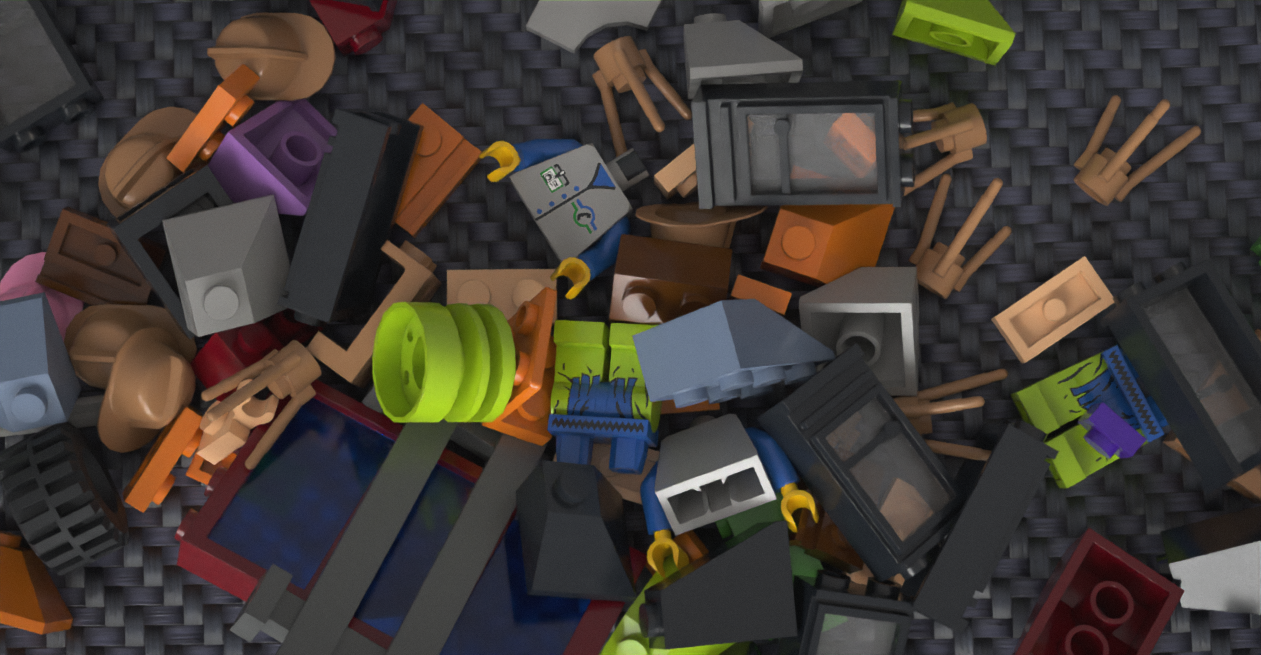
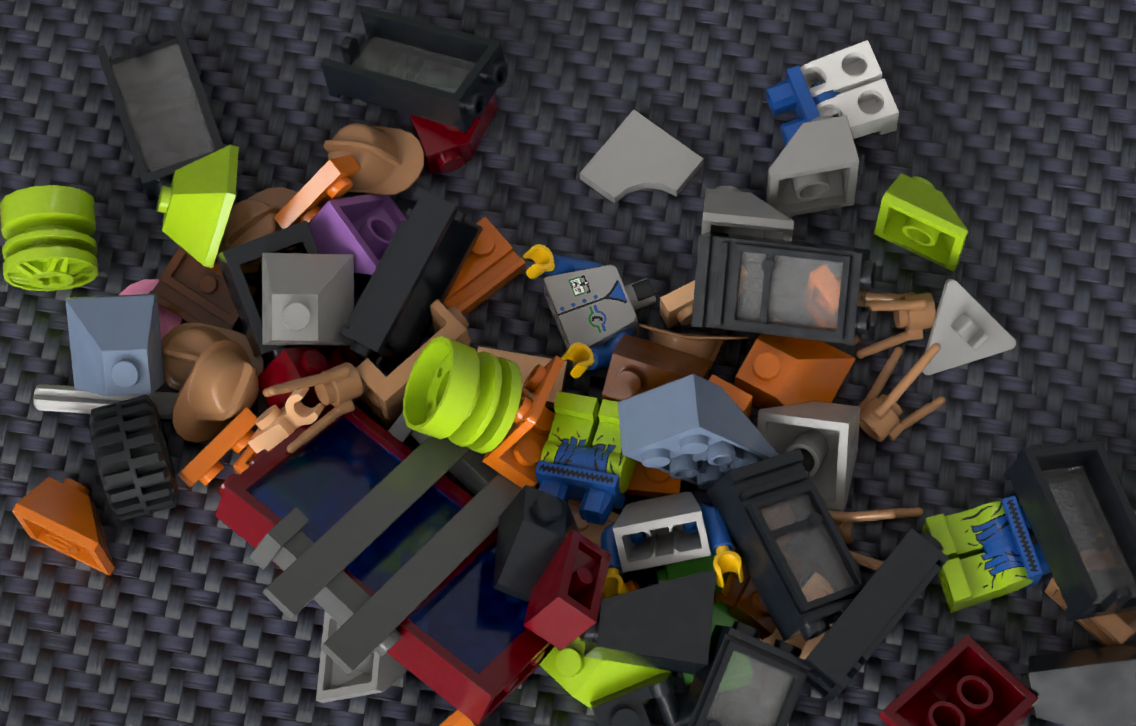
camera: 10 degrees right, 15 degrees down
medium nougat plant [592,36,692,157] -> none
light nougat plate [991,256,1115,364] -> none
medium nougat plant [1073,95,1201,206] -> none
dark purple plate [1077,402,1147,459] -> none
none -> lime slope [157,145,239,268]
none -> dark red slope [523,530,611,650]
none -> light grey piece [922,279,1016,375]

